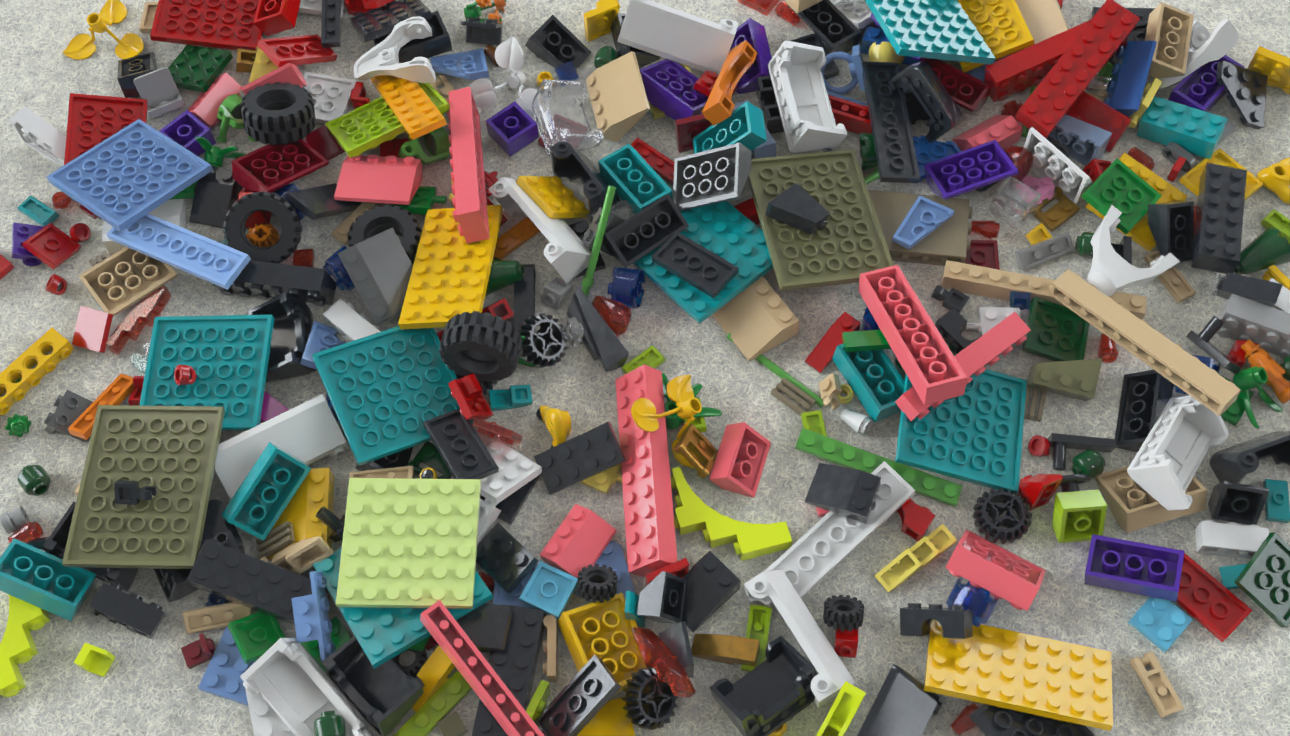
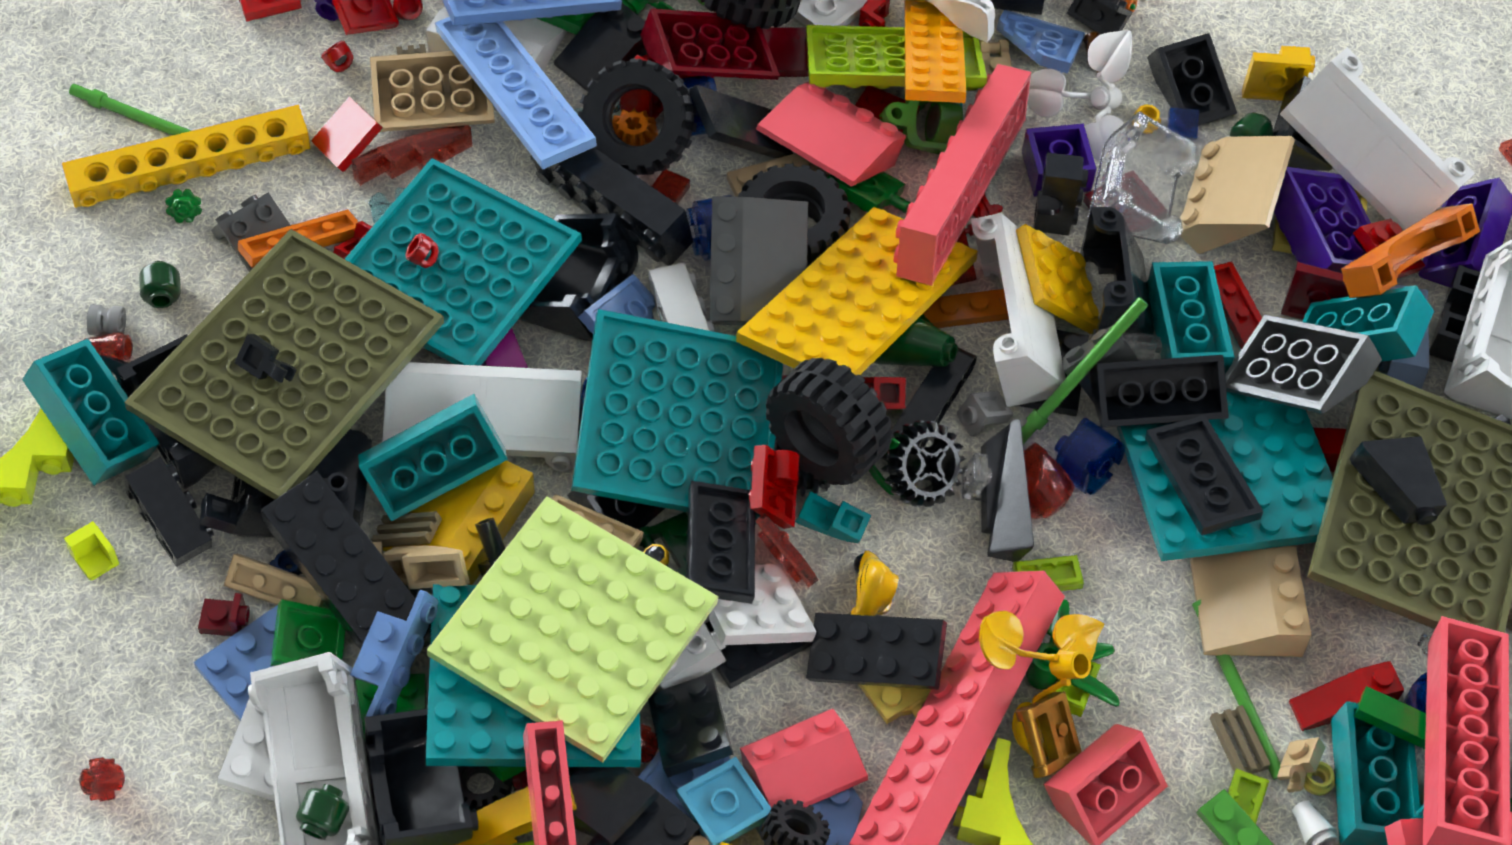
camera: 25 degrees right, 5 degrees down
none -> black plate [200,493,238,534]
none -> black arch [1033,152,1088,236]

